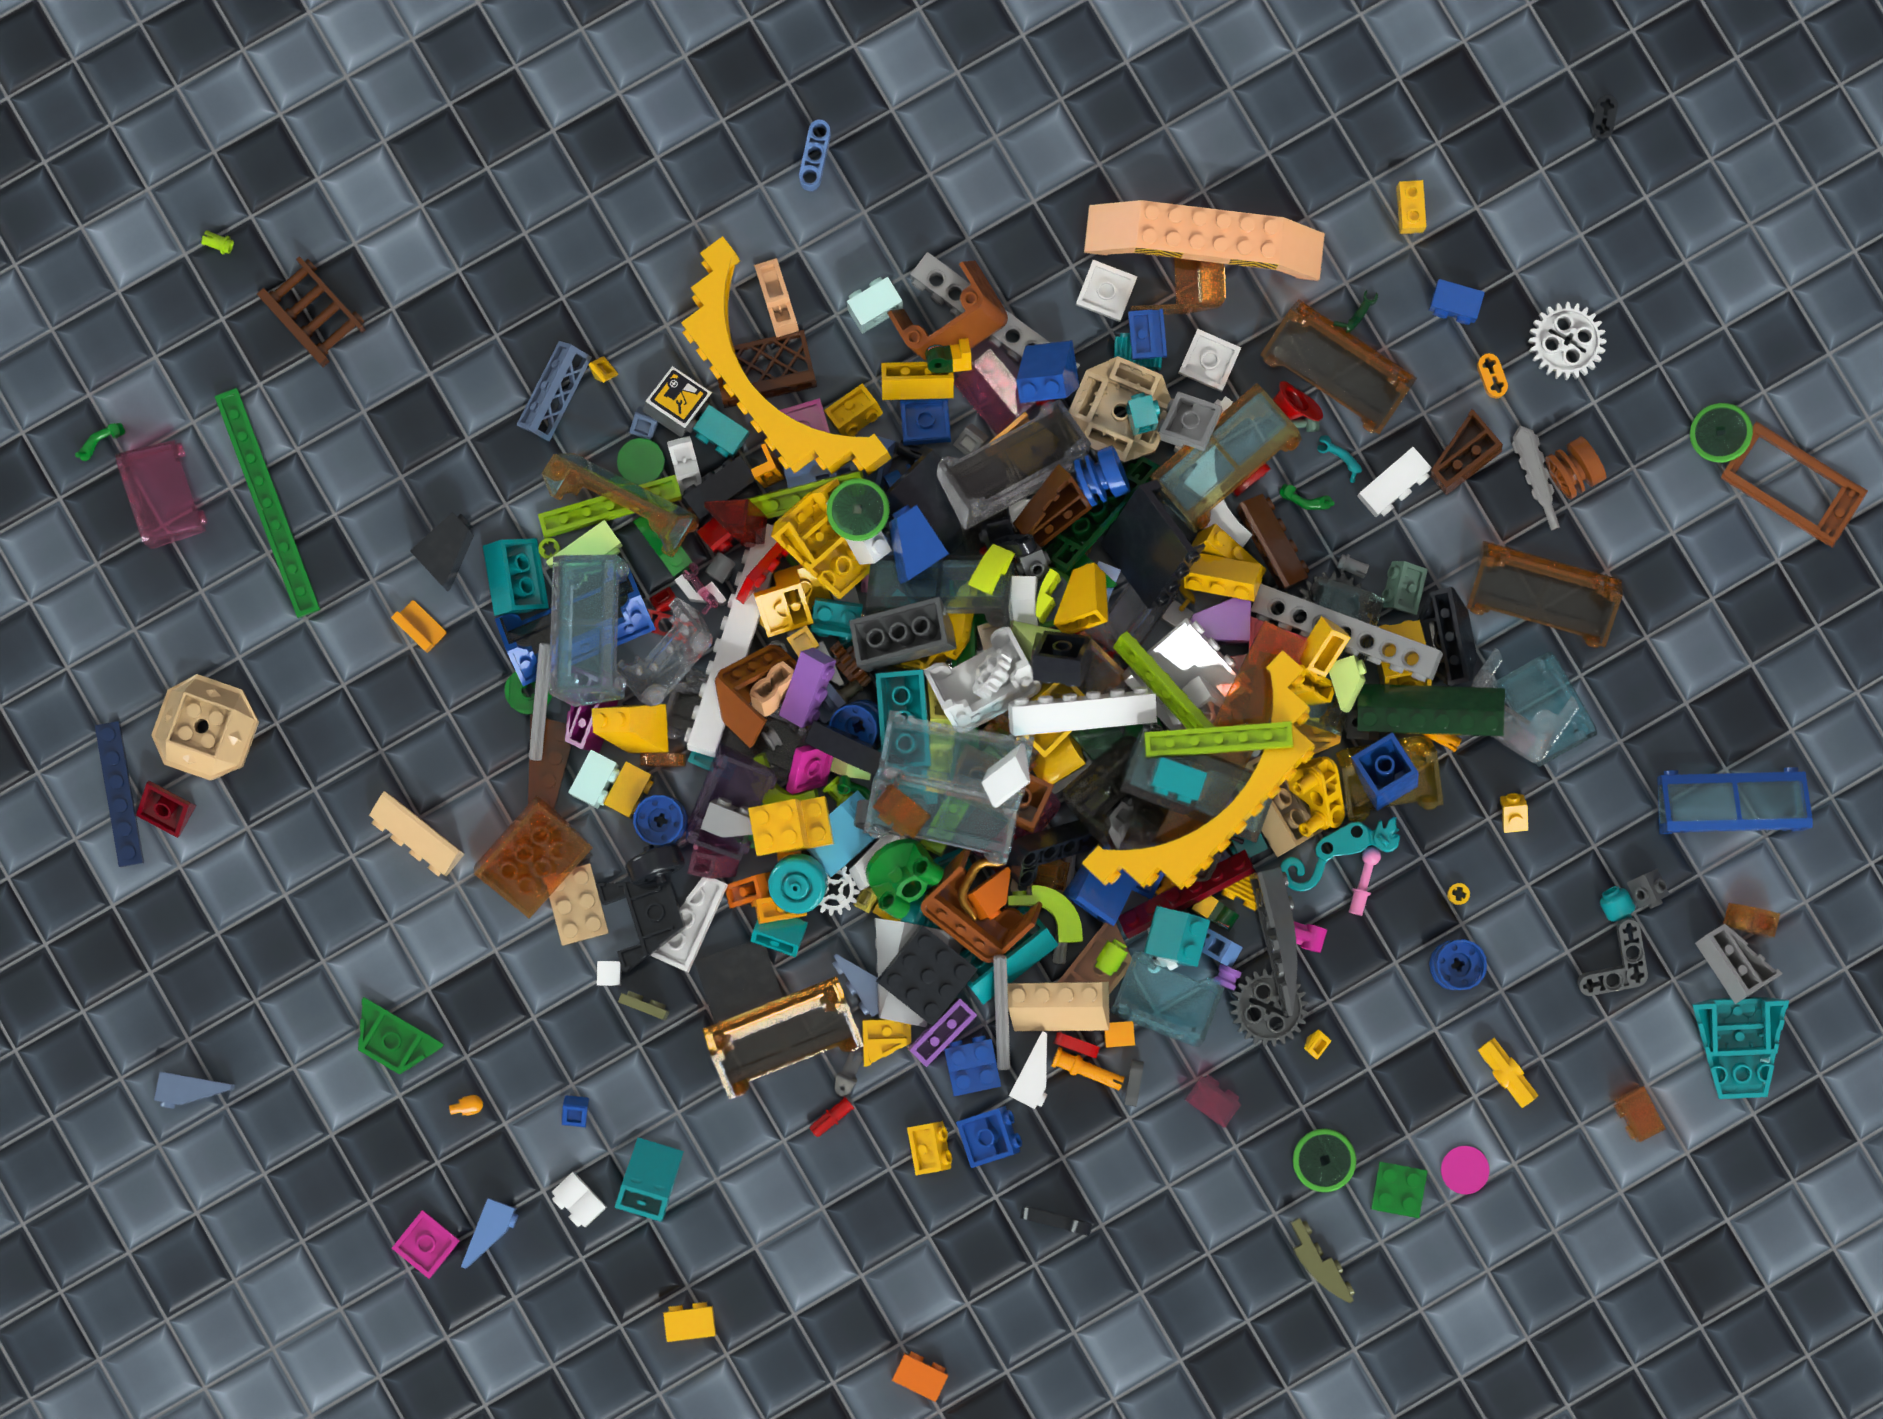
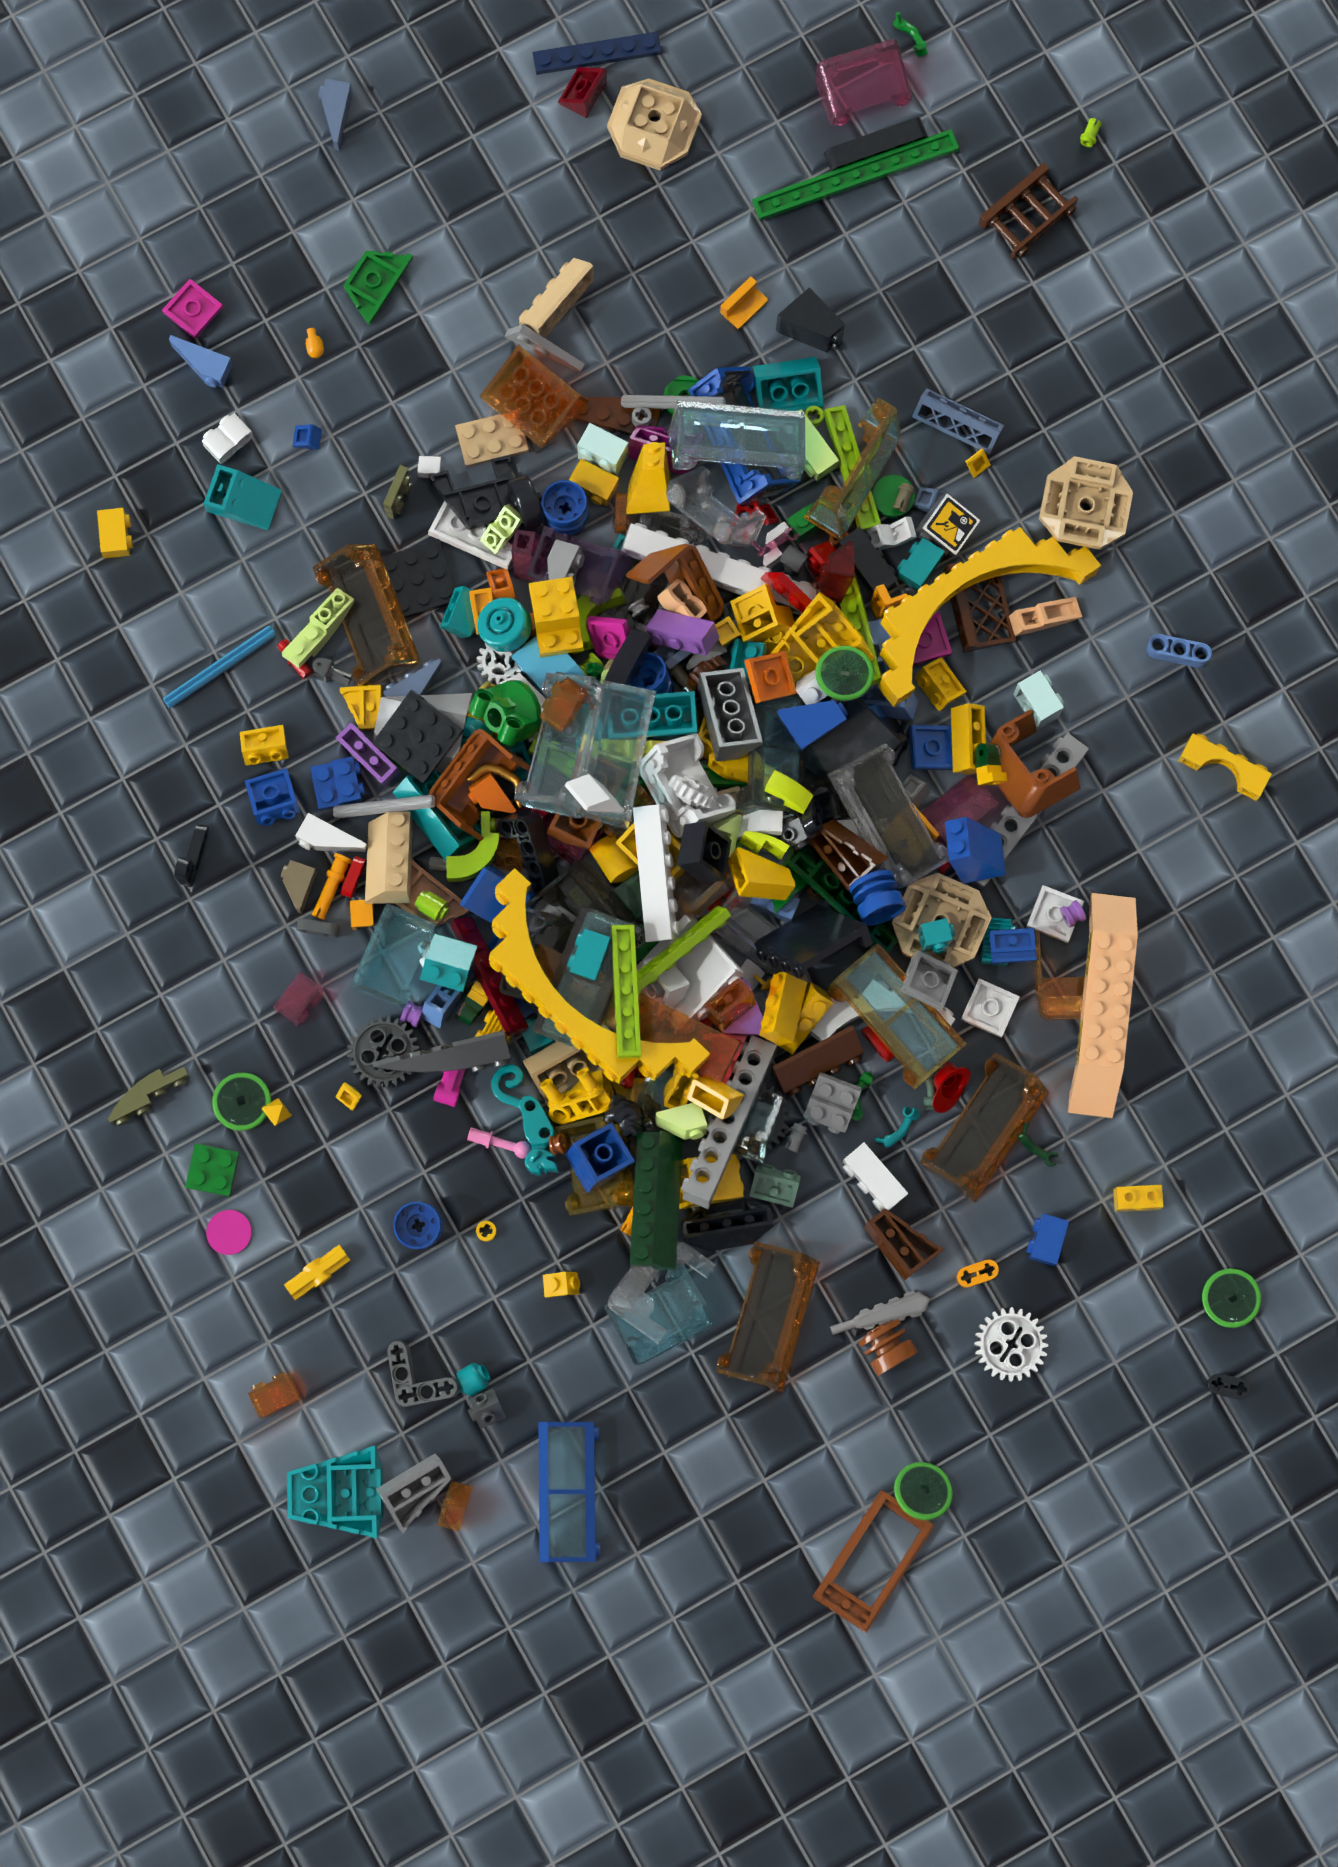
camera: 90 degrees right, 5 degrees down
orange brick [892,1351,948,1402] -> none
none -> dark azure axle [163,626,276,708]
none -> yellow slope [262,1098,292,1126]
none -> dark tan slope [281,860,317,914]
none -> yellowish green slope [282,588,354,668]
none -> yellowish green slope [480,504,522,554]
none -> light grey wing [504,324,585,372]
none -> dark orange bush [549,1134,568,1155]
none -> black hair [604,1094,646,1136]
none -> light grey bush [632,407,651,427]
none -> clear orange brick [704,977,756,1032]
none -> orange plate [744,651,797,704]
none -> light grey plate [803,1072,862,1134]
none -> black beam [824,117,928,171]
none -> dark tan pin [893,483,914,512]
none -> tan piece [1039,456,1133,550]
none -> medium lavender wheel [1060,900,1086,928]
none -> yellow arch [1178,734,1272,801]
none -> clear green wheel [1202,1269,1261,1328]

